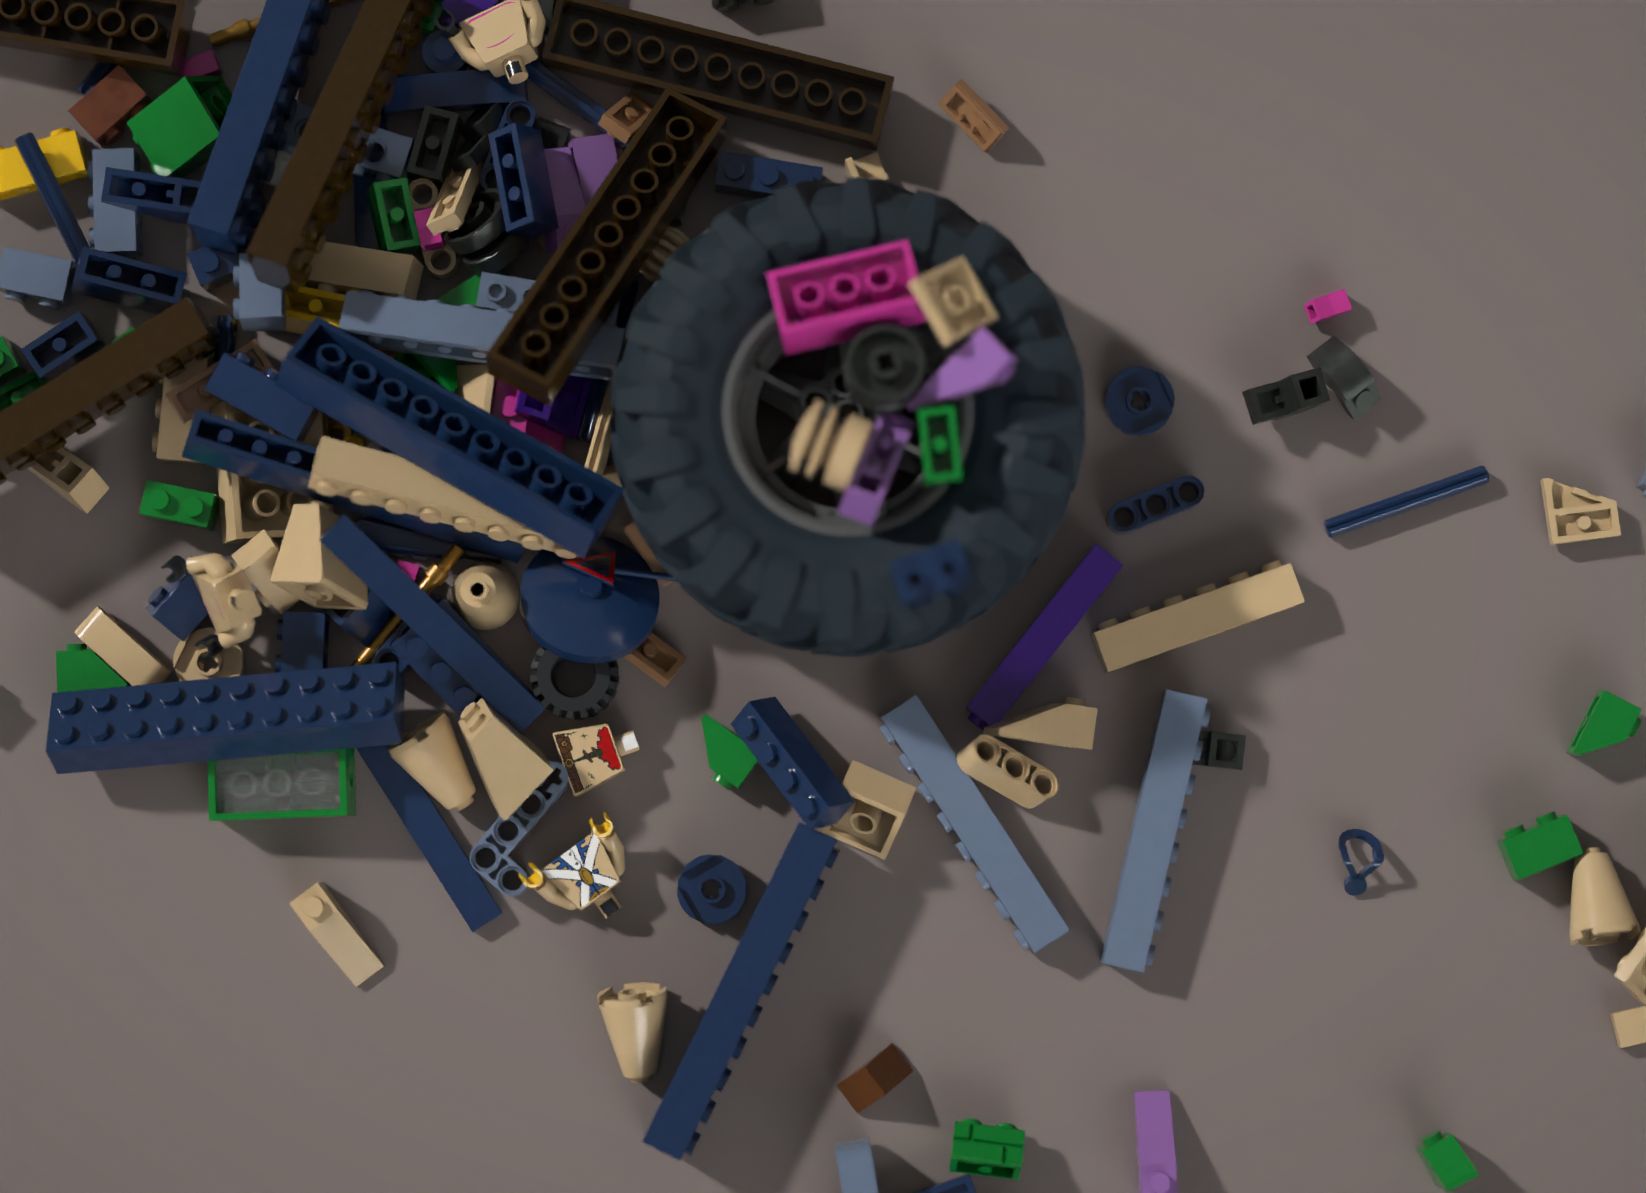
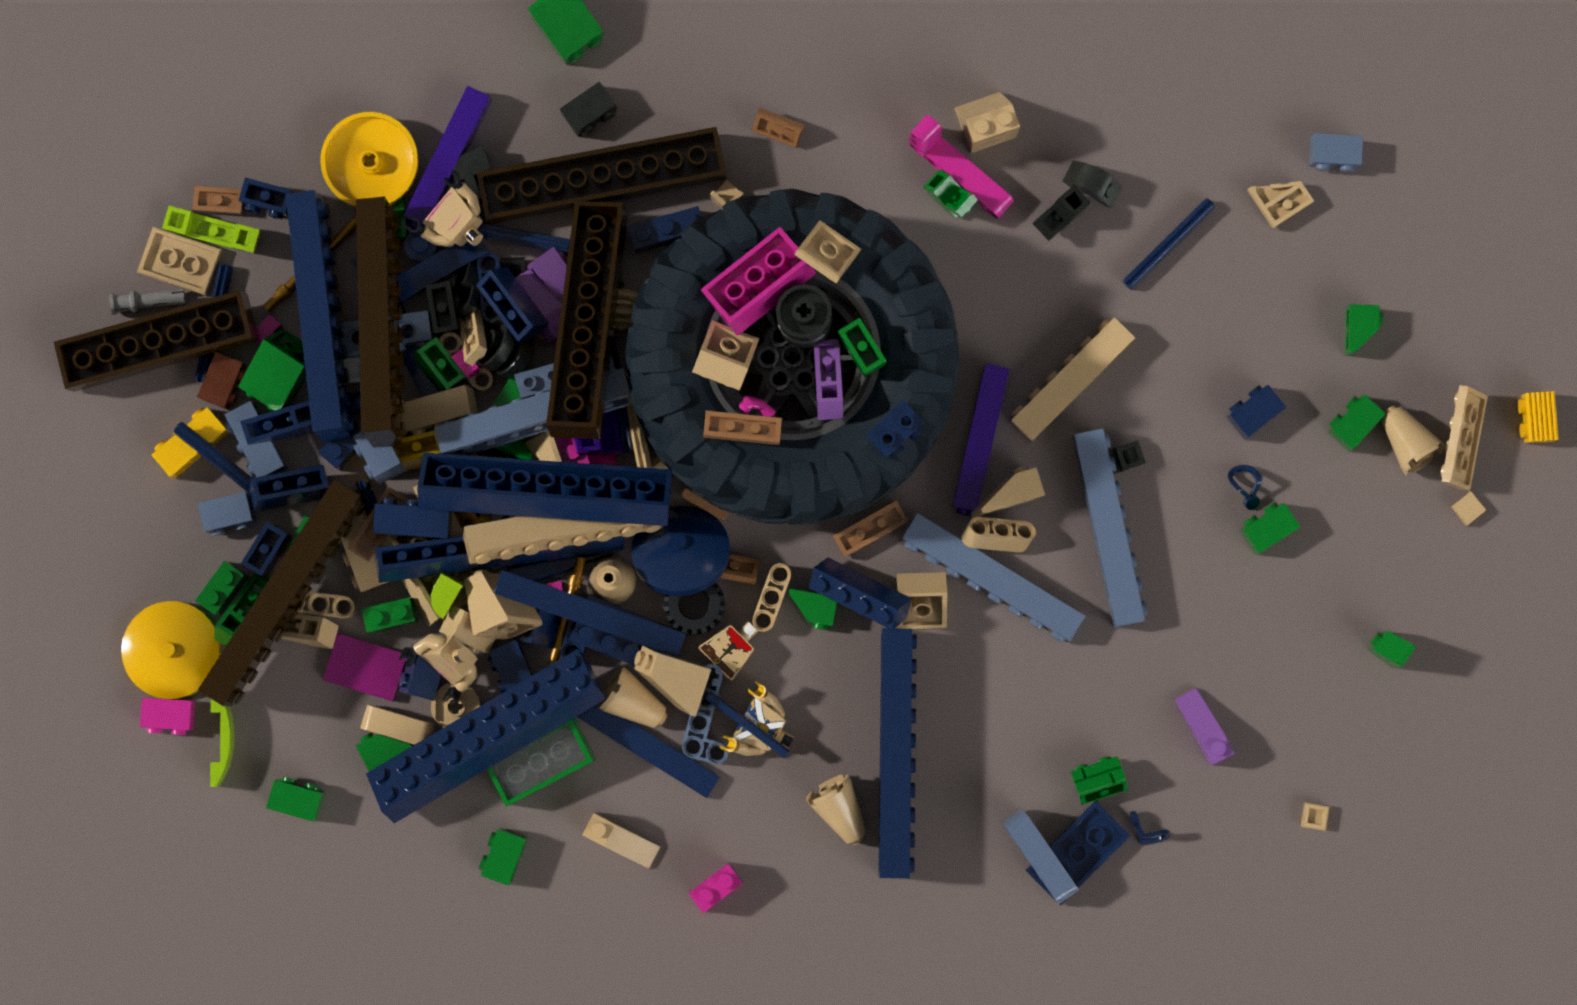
camera: 25 degrees left, 0 degrees up
piece [562,551,677,587] -> none
medium nougat plate [598,91,654,144] -> none
dark blue plate [677,855,747,924] -> none
tan wheel [788,399,874,492] -> none
reddish brown slope [836,1043,913,1114] -> none
medium lavender slope [906,327,1019,412] -> none
dark blue plate [1105,366,1175,436] -> none
dark blue beam [1106,475,1205,535] -> none
dark pink piece [1304,289,1352,325] -> none
none -> tan beam [297,592,357,619]
none -> magenta tile [323,633,406,702]
none -> lime brick [431,573,464,619]
none -> green brick [479,828,528,886]
none -> dark pink brick [688,862,743,913]
none -> tan slope [692,320,759,391]
none -> medium nougat plate [703,411,782,445]
none -> dark blue bar [705,691,790,758]
none -> dark pink arm [739,396,776,417]
none -> tan beam [752,563,791,632]
none -> medium nougat plate [833,500,909,558]
none -> dark pink beam [908,114,1014,219]
none -> green brick [923,170,978,218]
none -> tan slope [954,92,1020,154]
none -> dark blue brick [1227,385,1286,439]
none -> green brick [1240,502,1300,555]

